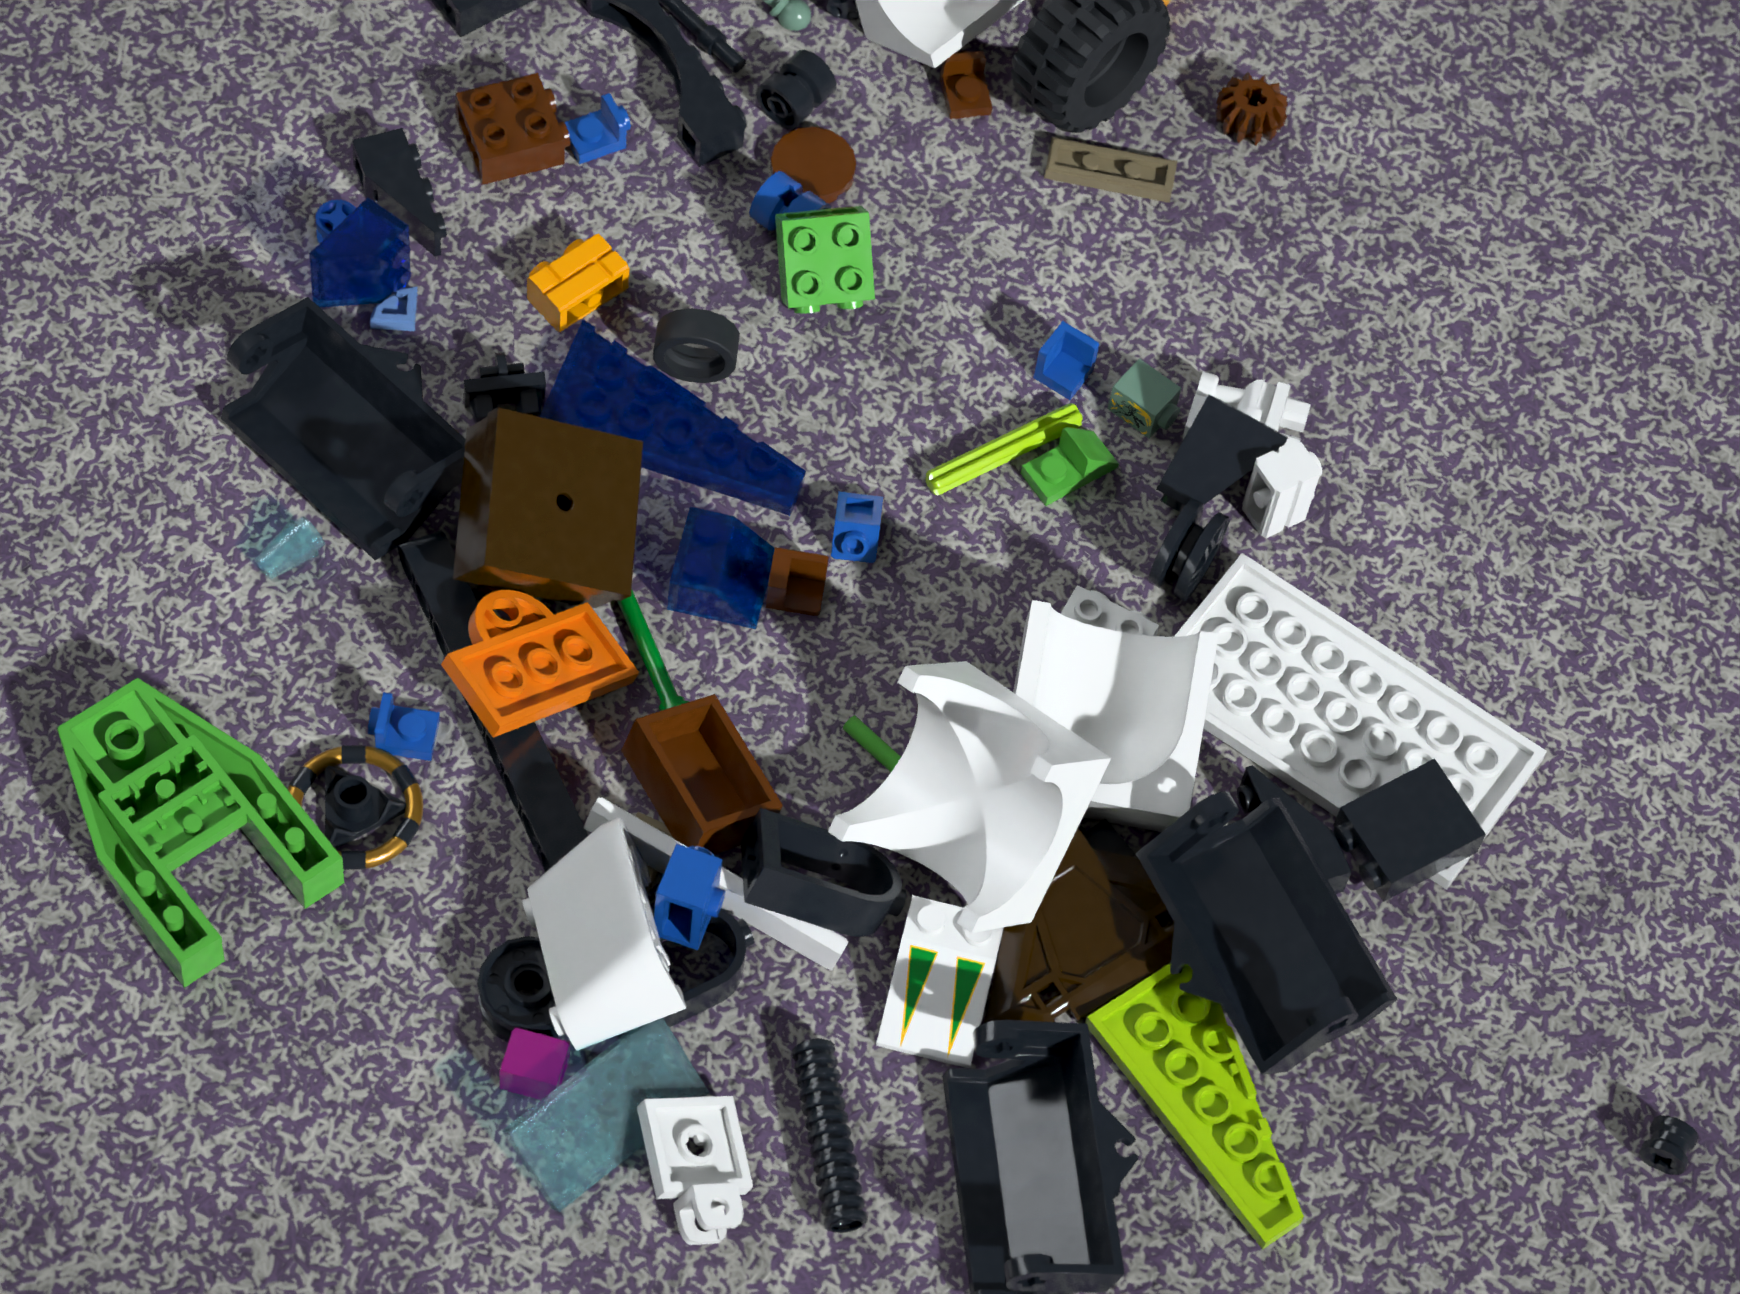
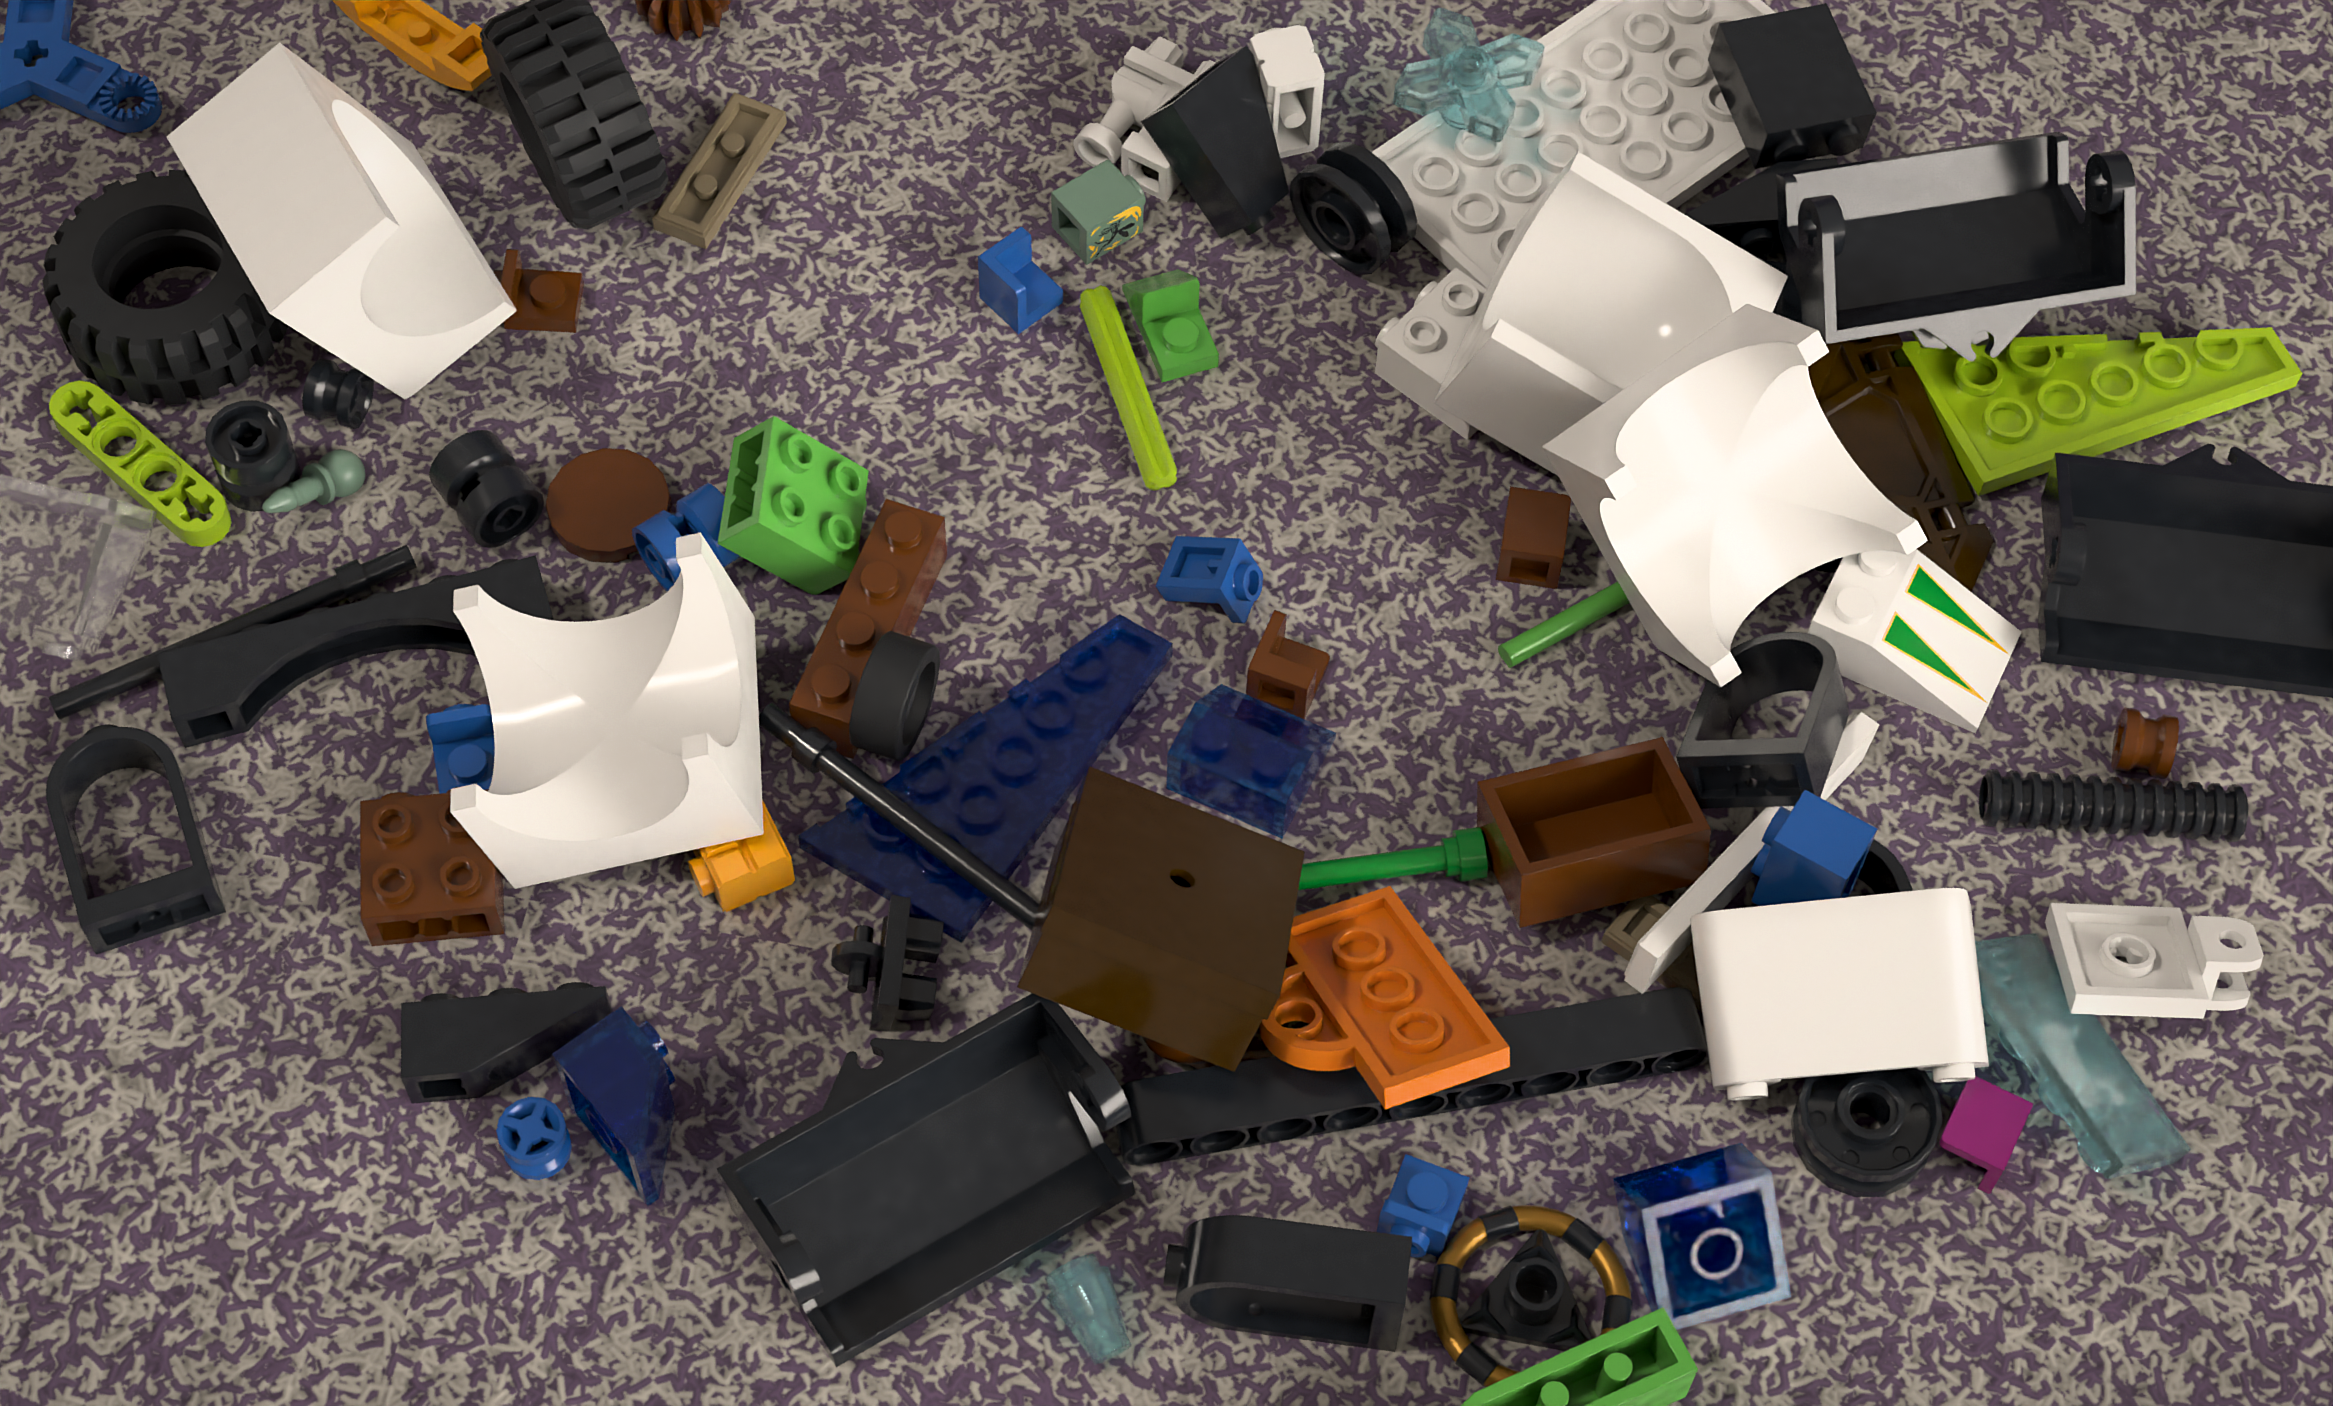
camera: 70 degrees left, 0 degrees up
medium blue tile [370,287,418,331] -> none
none -> white piece [450,532,764,889]
none -> black bar [759,703,1040,931]
none -> reddish brown brick [789,499,947,759]
none -> black window [1163,1215,1412,1352]
none -> clear light blue plant [1393,8,1544,142]
none -> clear blue slope [1613,1143,1791,1330]
none -> reddish brown wheel [2111,707,2179,779]

